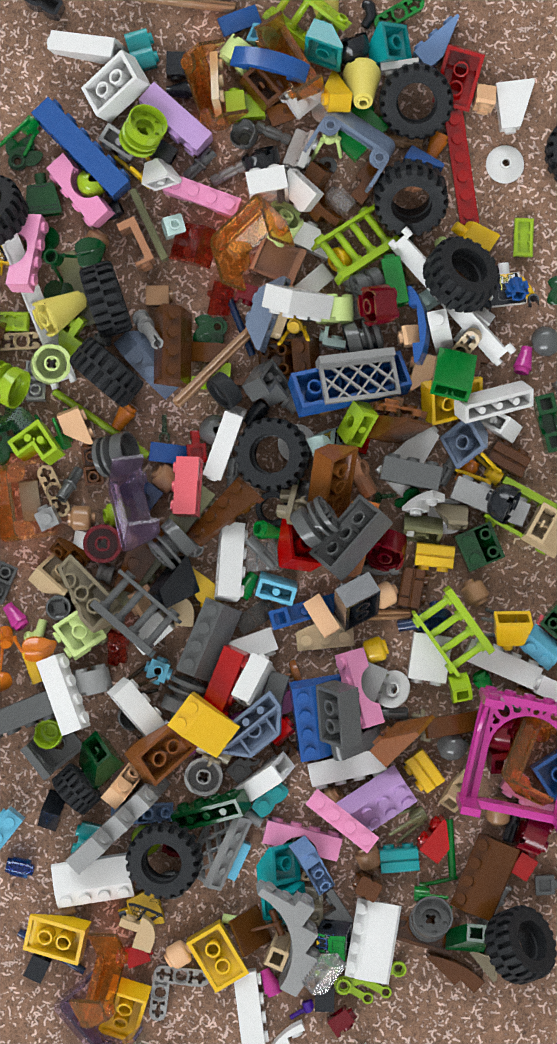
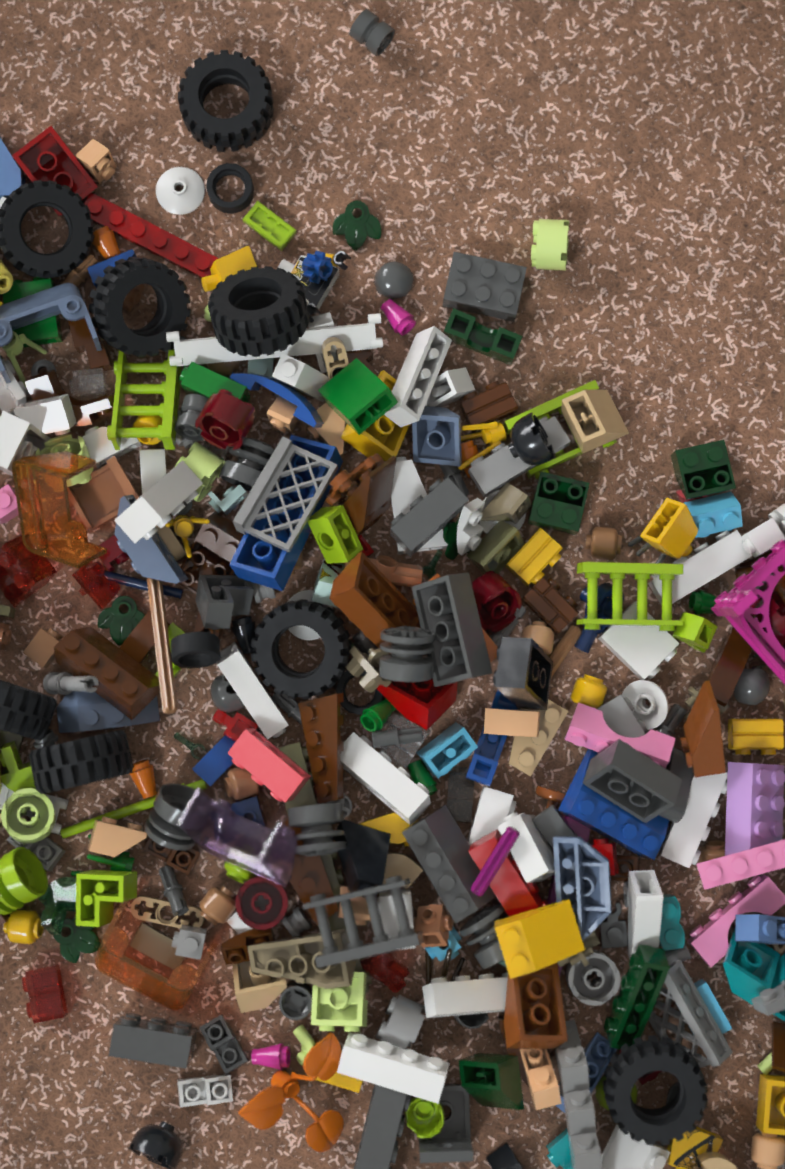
camera: 55 degrees left, 5 degrees down
black tyre [52,763,102,815] -> none
white slope [495,78,535,135] -> none
none -> black tyre [206,163,254,214]
none -> nougat brick [413,904,453,947]
none -> magenta axle [471,826,520,896]

